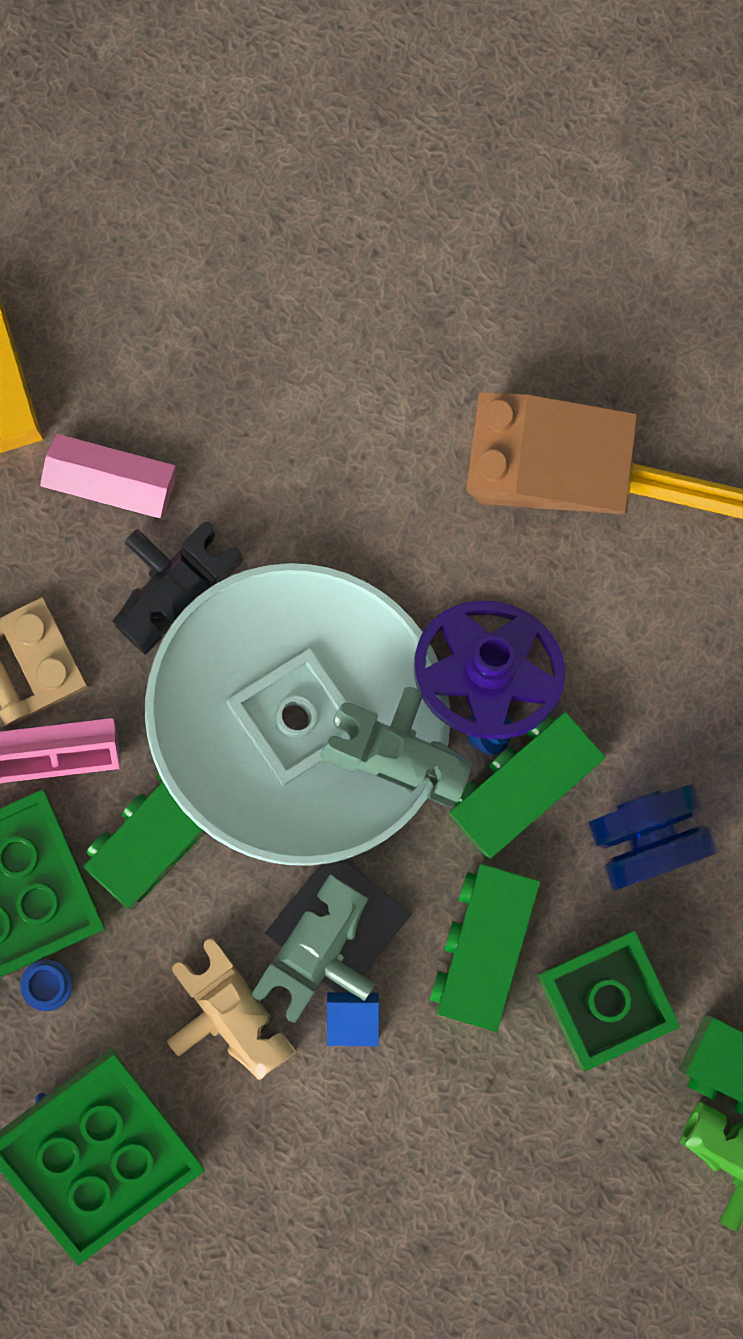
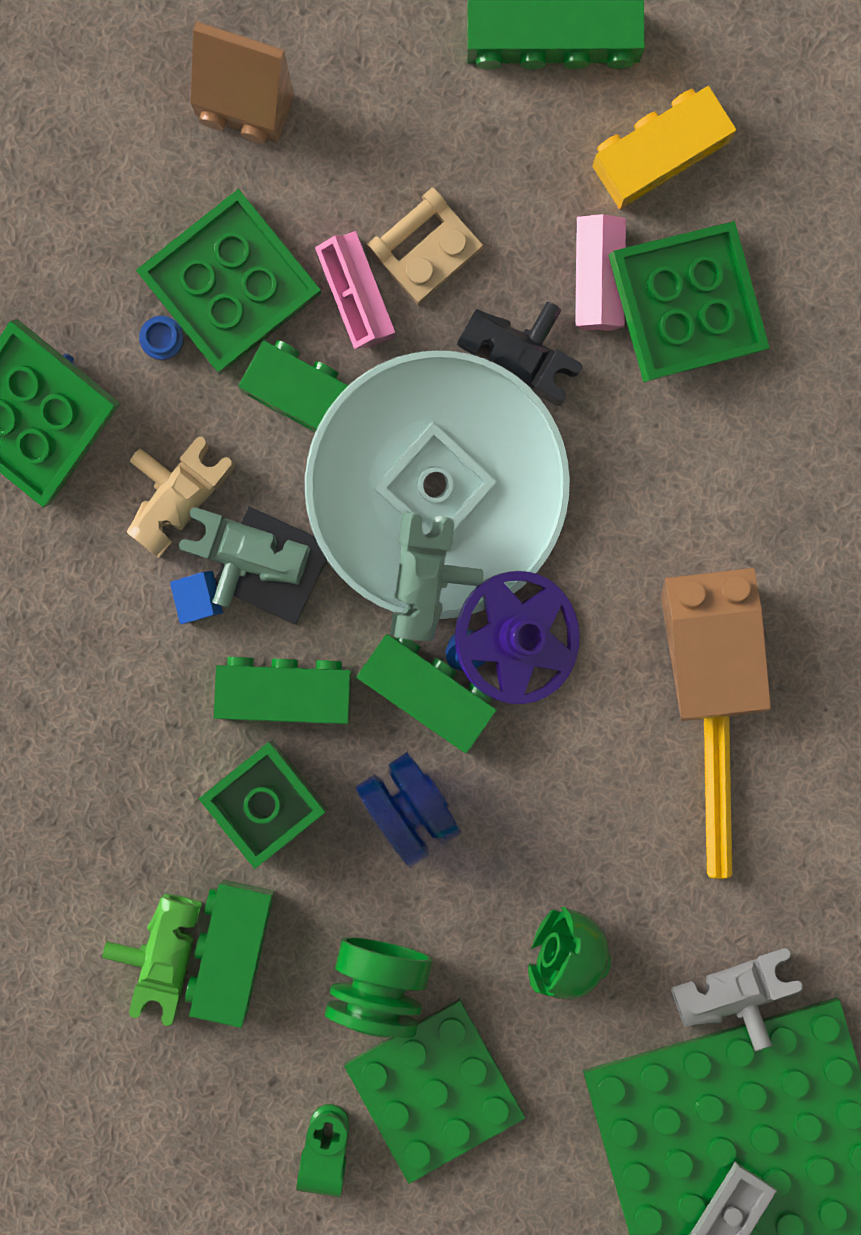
camera: 75 degrees right, 5 degrees up
none -> green plate [608,221,770,383]

